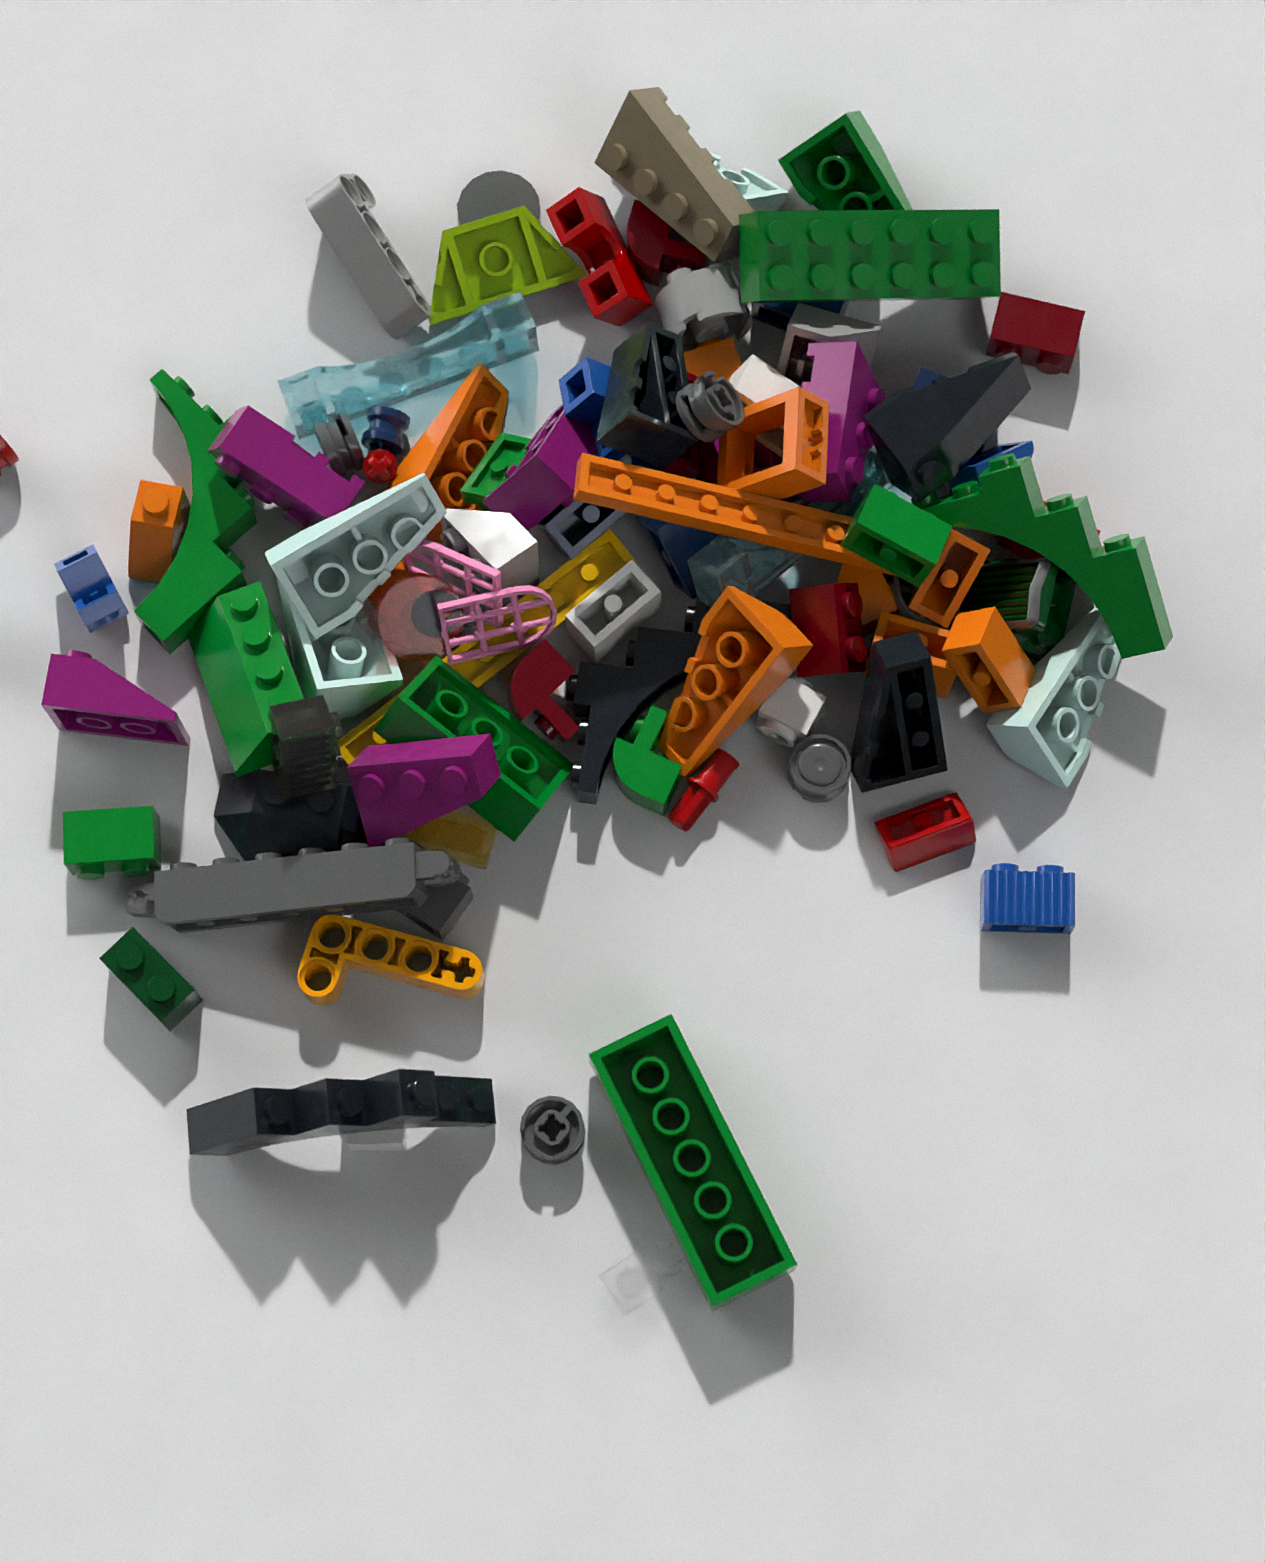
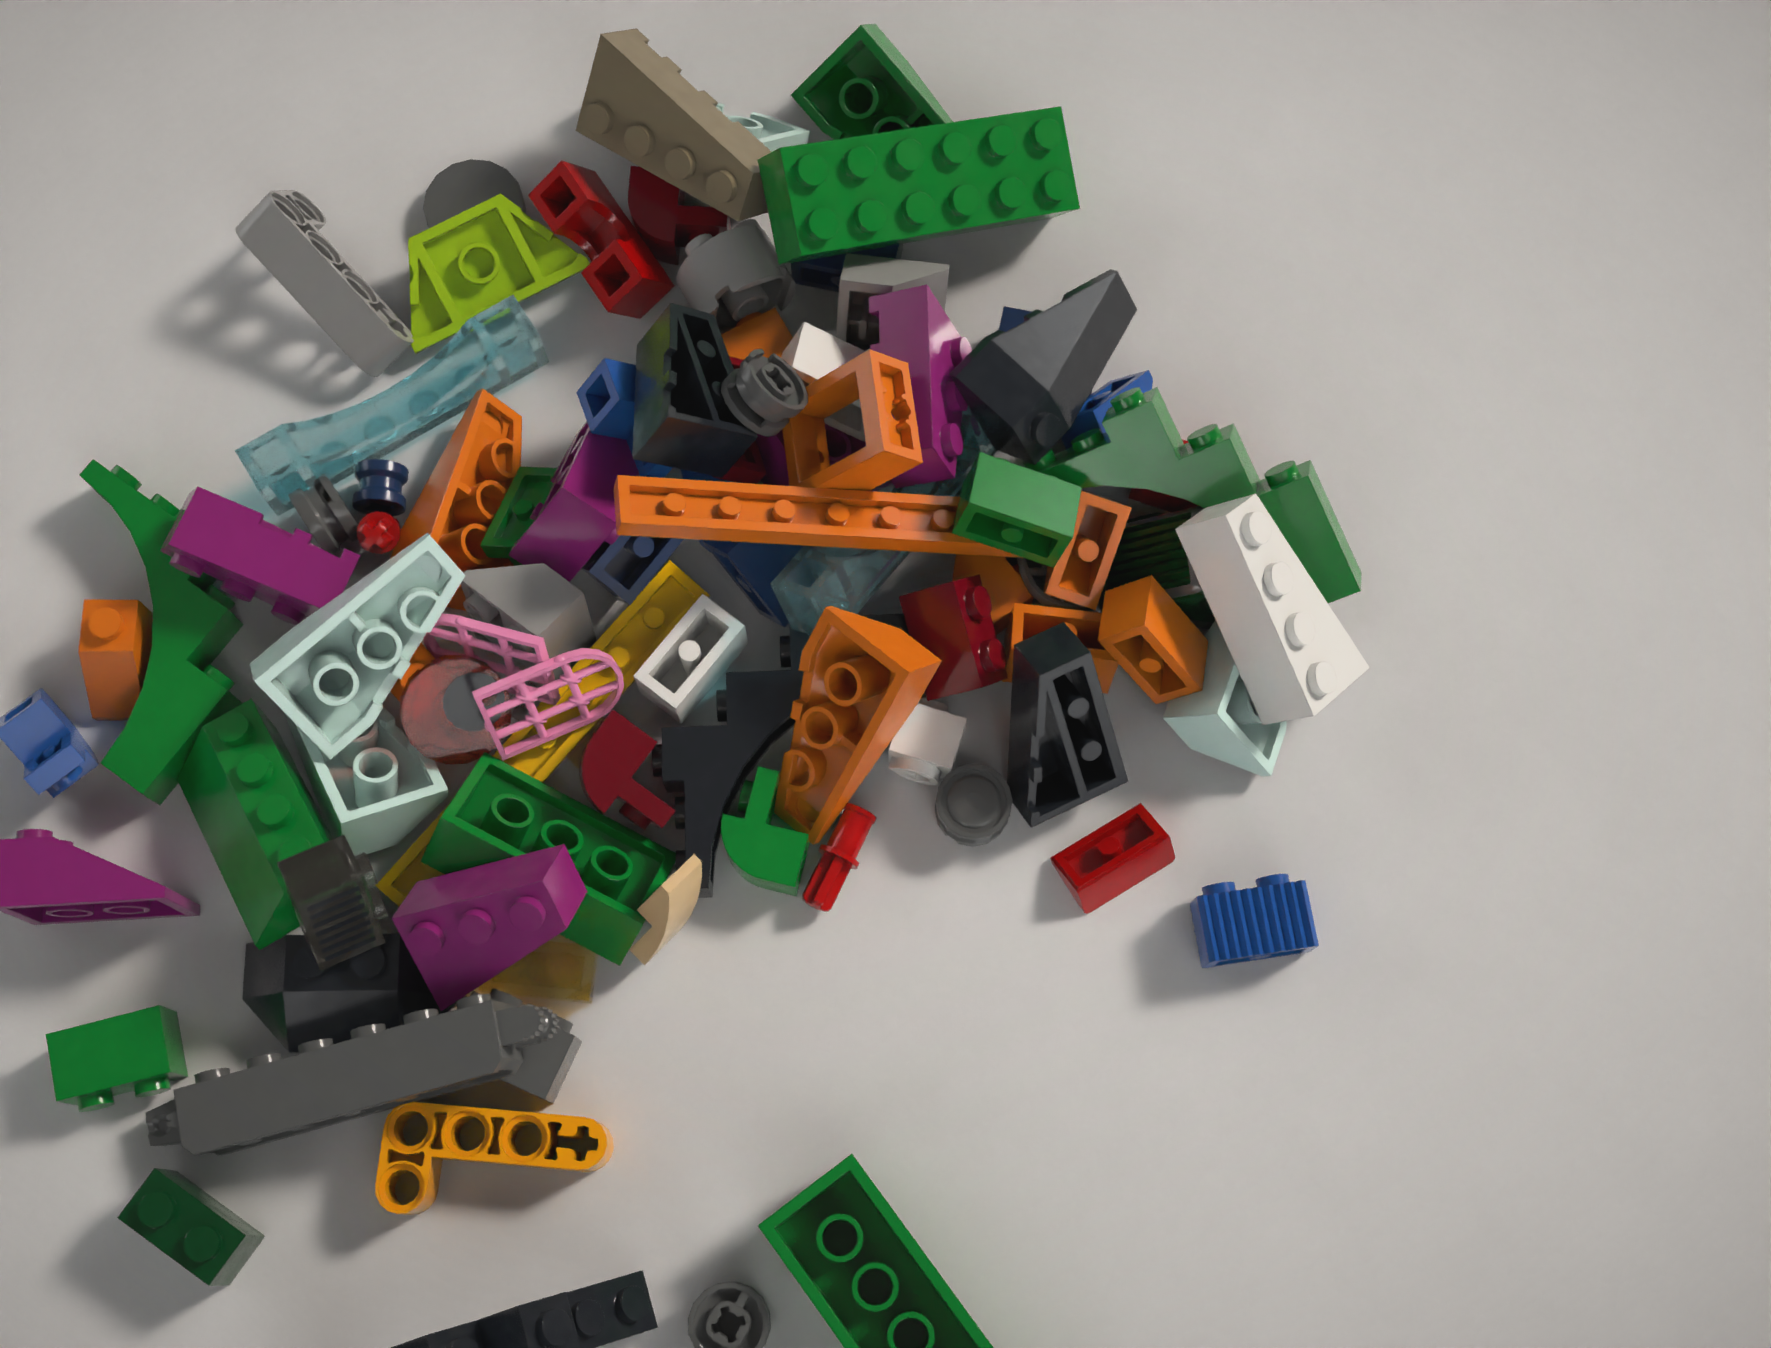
camera: 15 degrees left, 0 degrees up
dark red brick [985,292,1085,375] -> none
none -> tan slope [629,854,702,965]
none -> white wedge [1175,494,1370,725]

